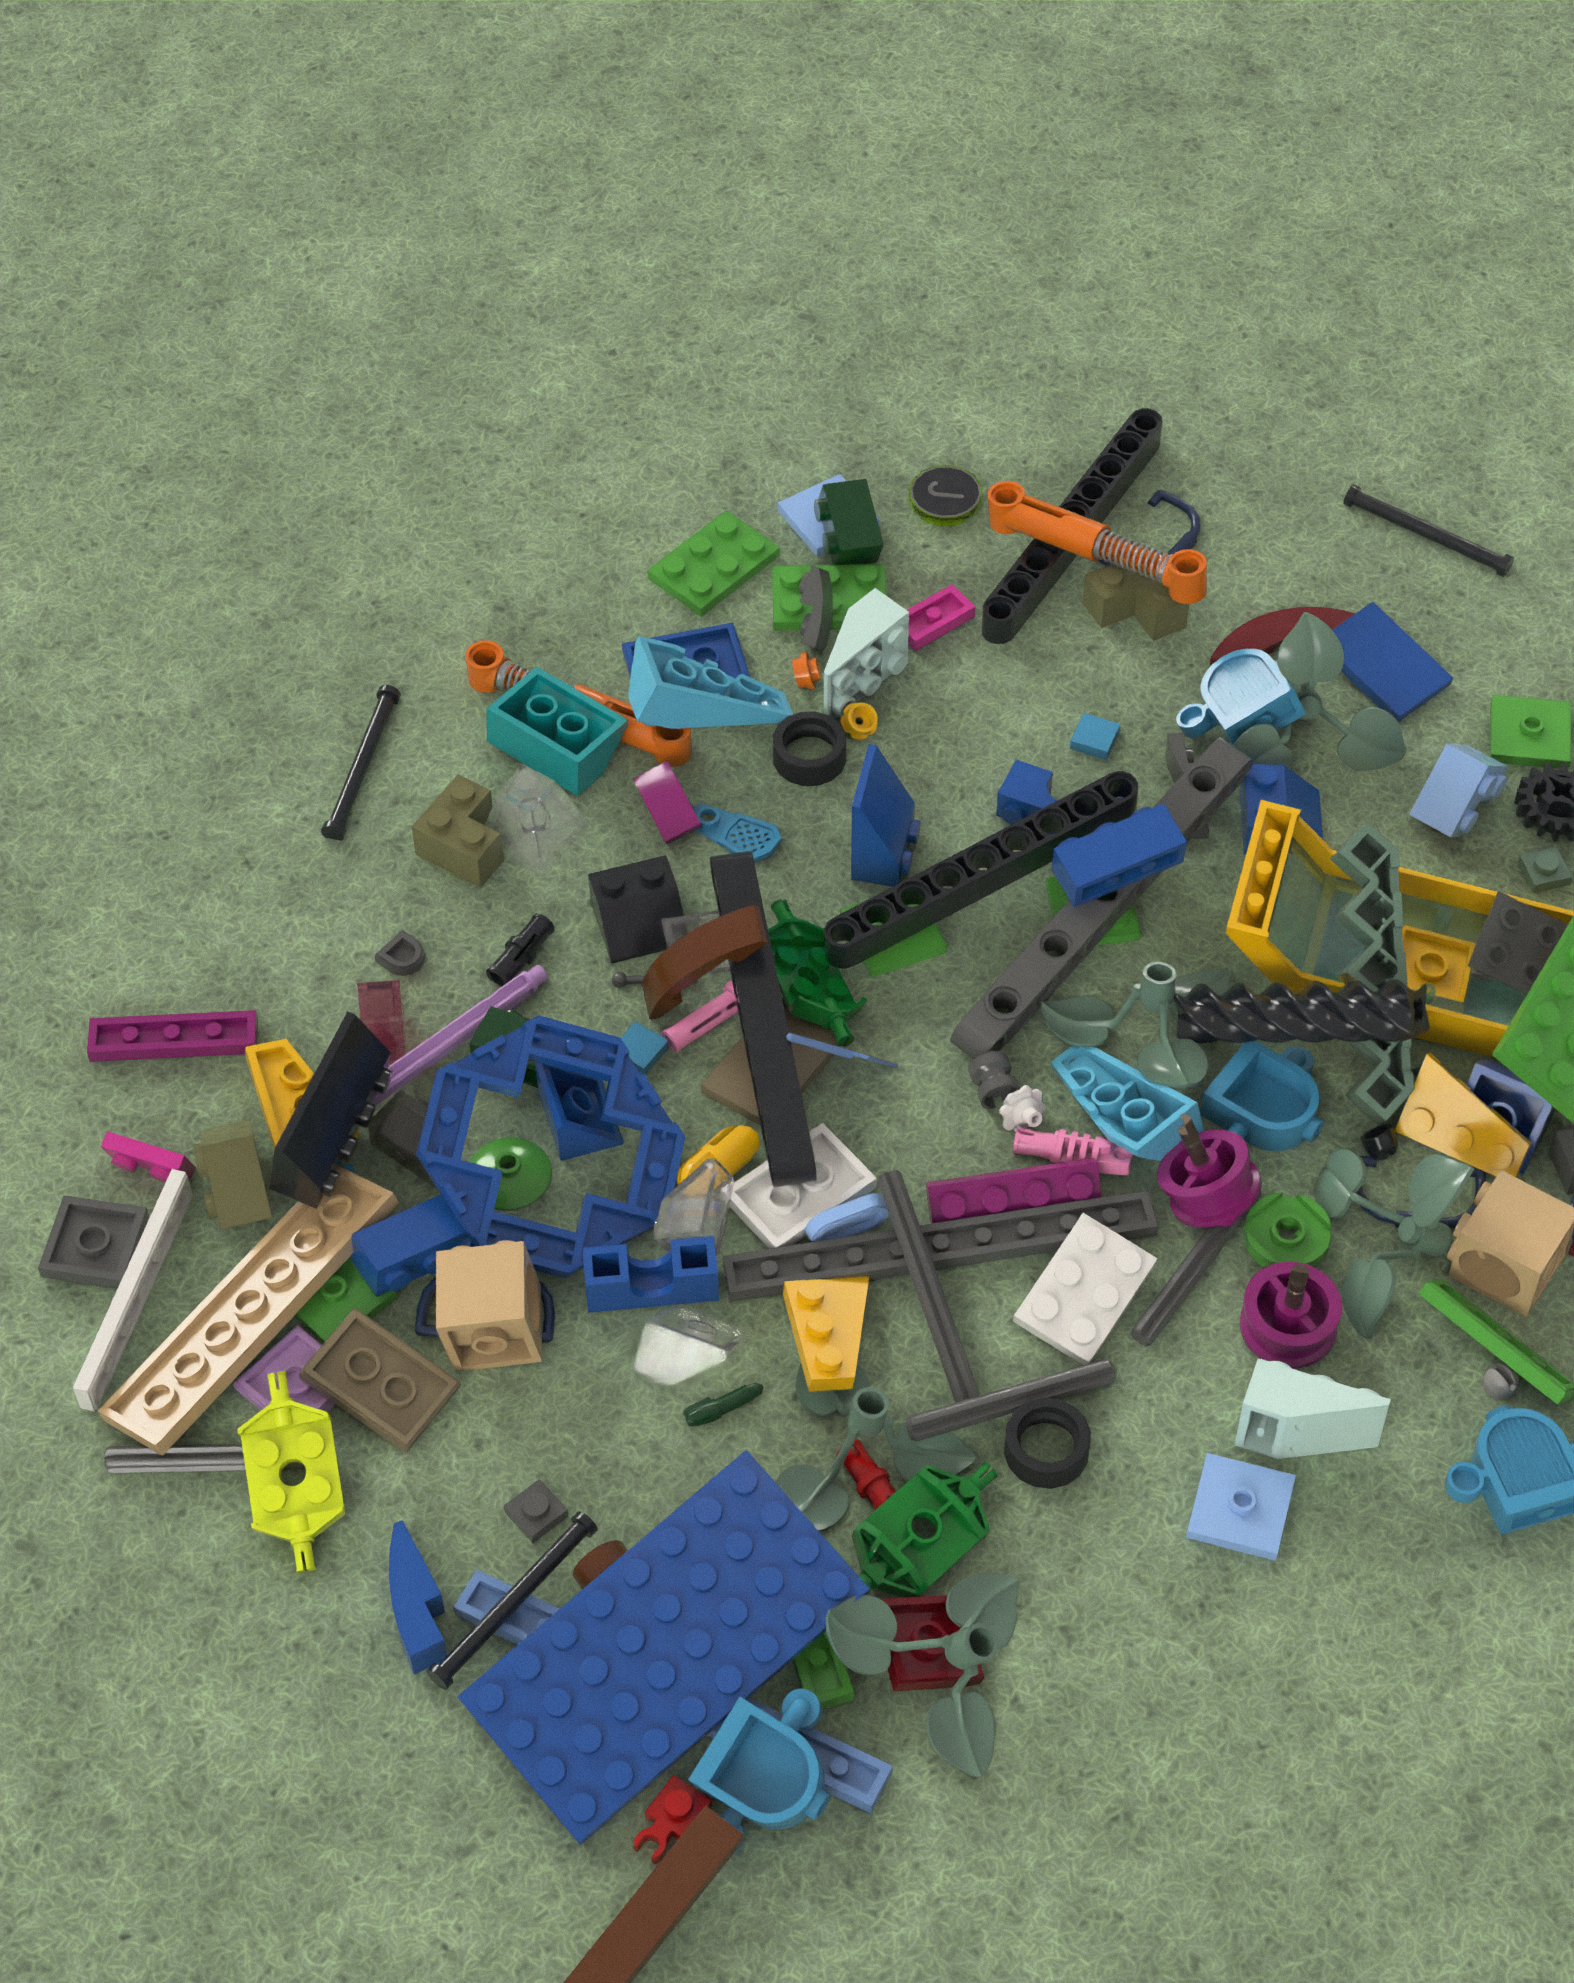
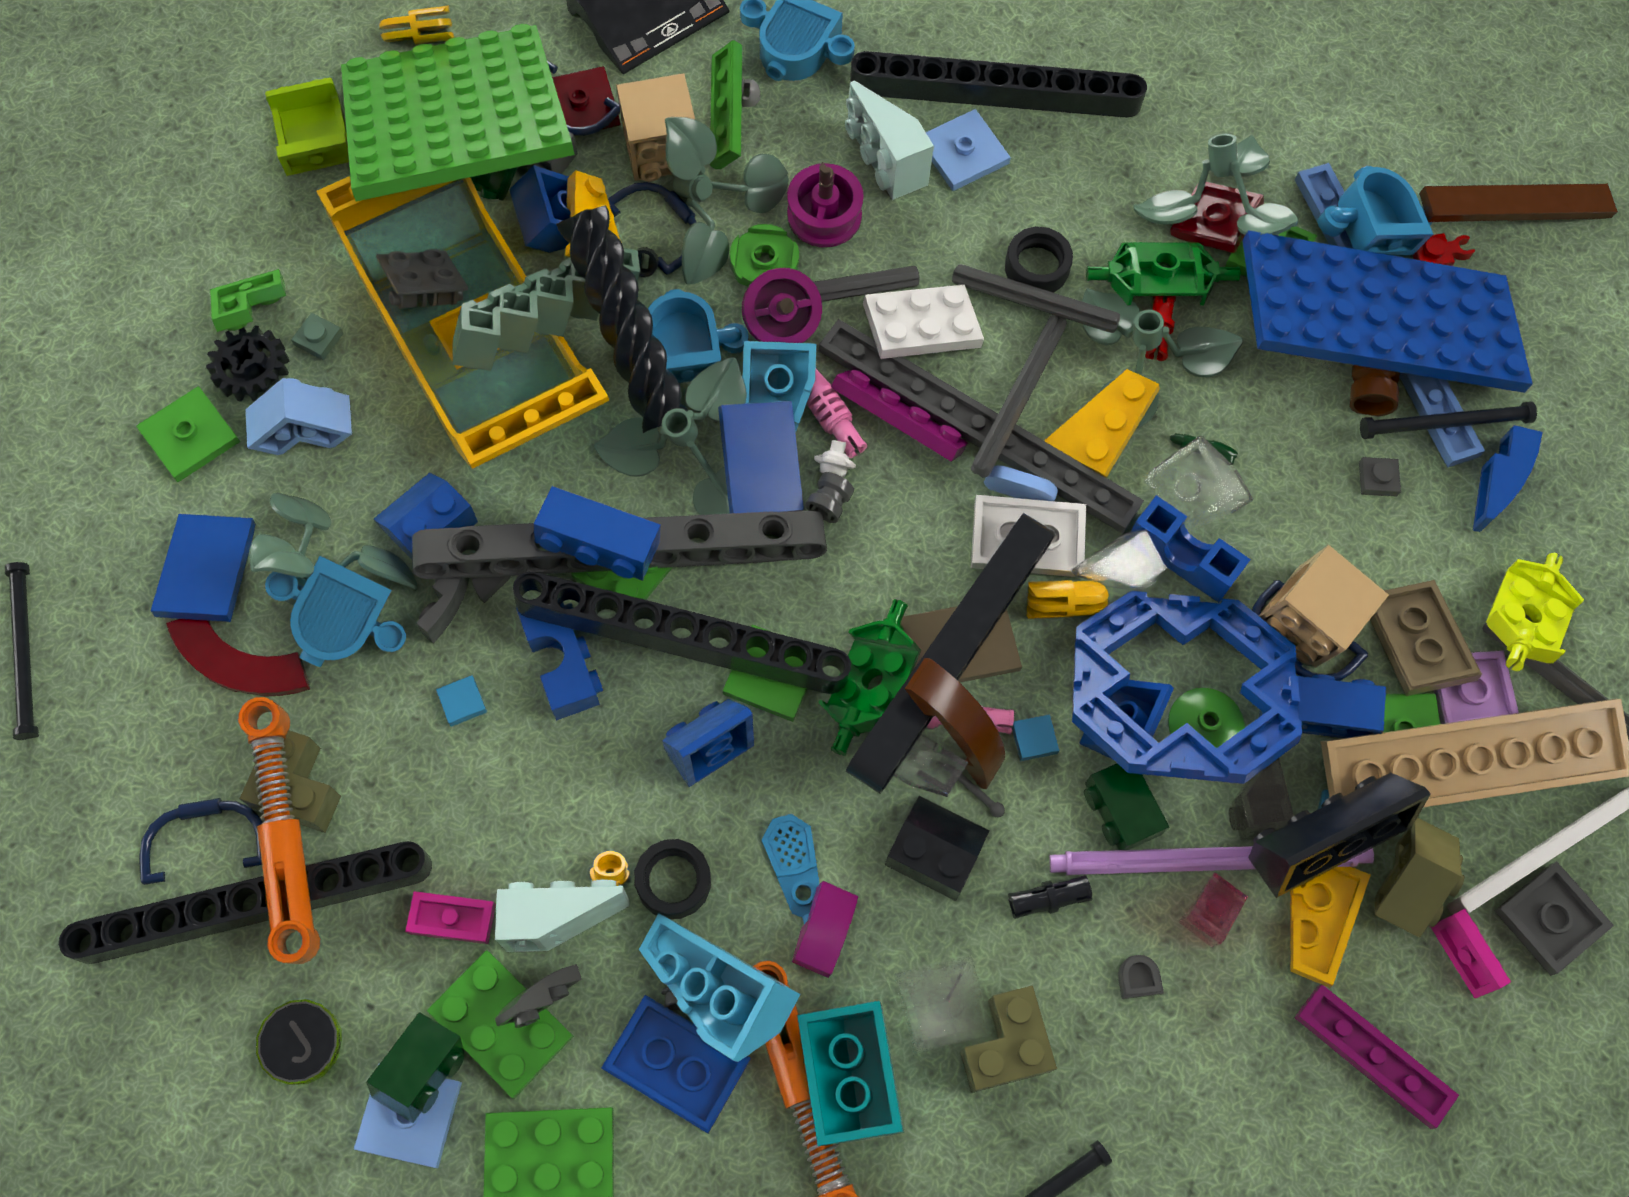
camera: 140 degrees left, 15 degrees up
medium blue piece [786,1033,899,1068] -> none
orange plate [792,652,822,690] -> none
none -> blue tile [718,401,804,513]
none -> black beam [850,51,1147,118]

